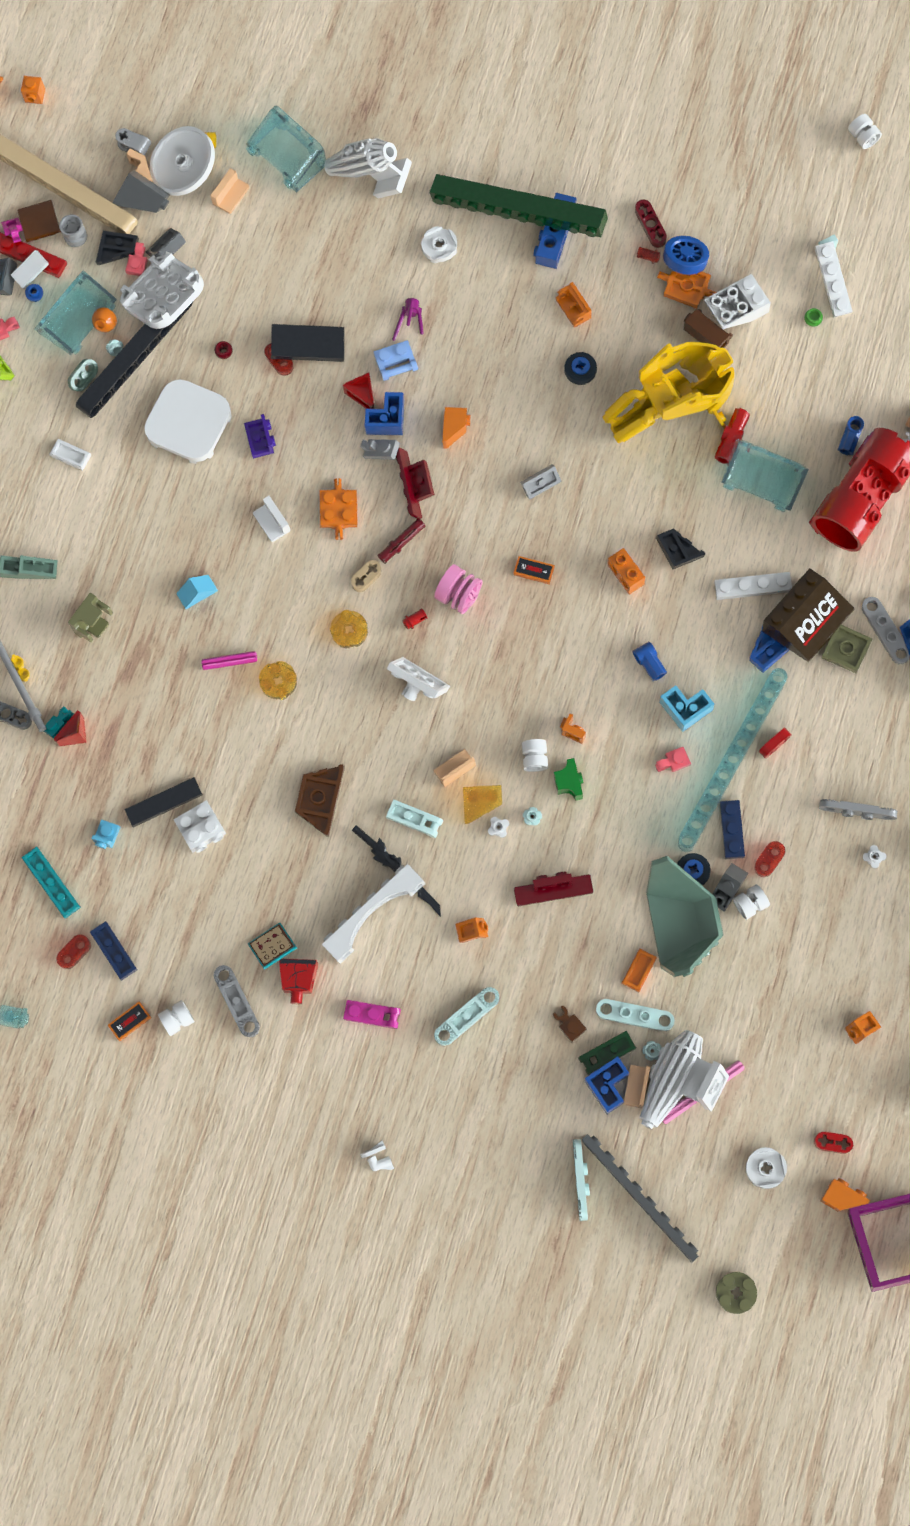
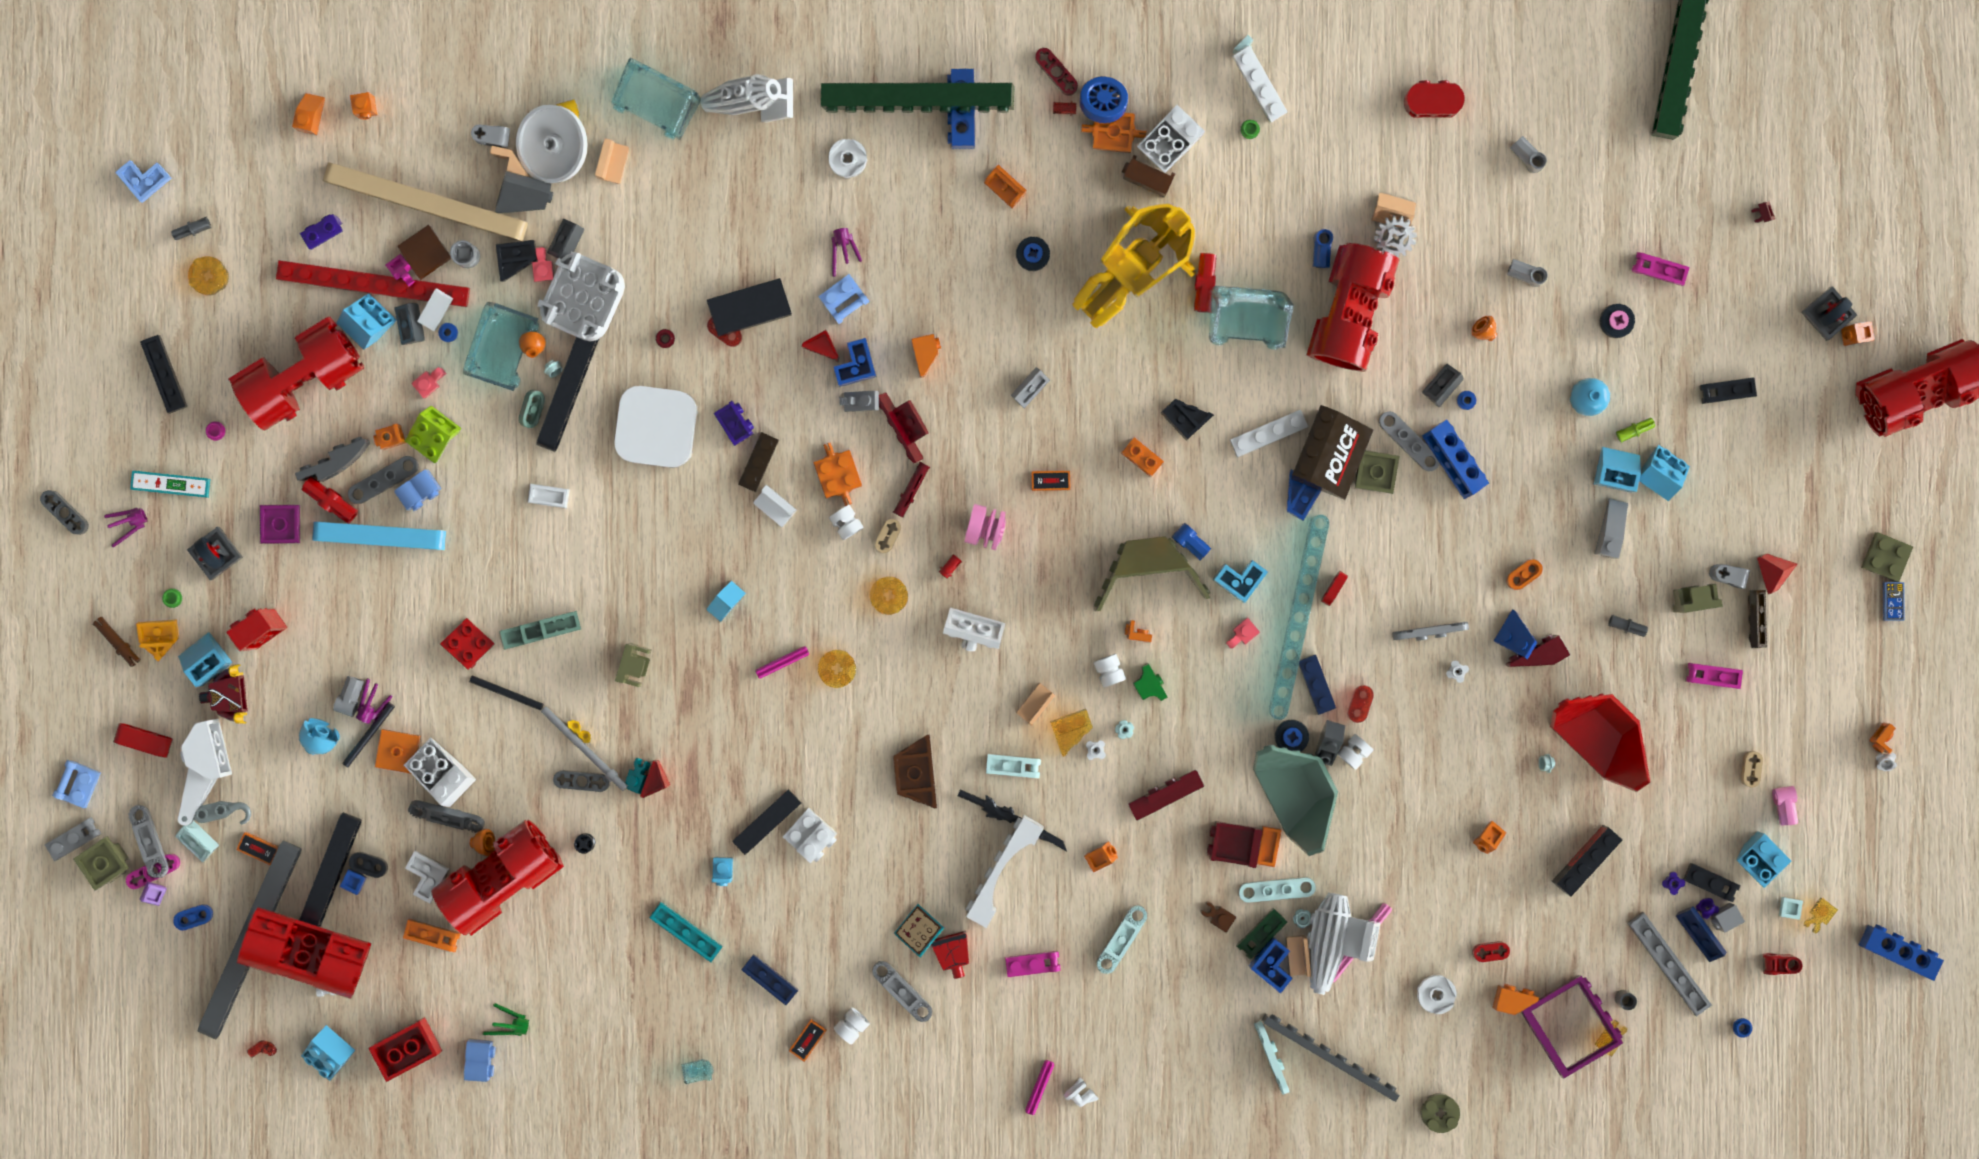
camera: 20 degrees left, 15 degrees up
clear red plate [56,934,91,969] -> none
none -> dark brown plate [738,432,779,492]
none -> white wheel [829,505,864,540]
none -> dark pink axle [1025,1060,1054,1115]
none -> olive piece [1094,536,1211,611]
none -> dark red panel [1207,821,1263,868]

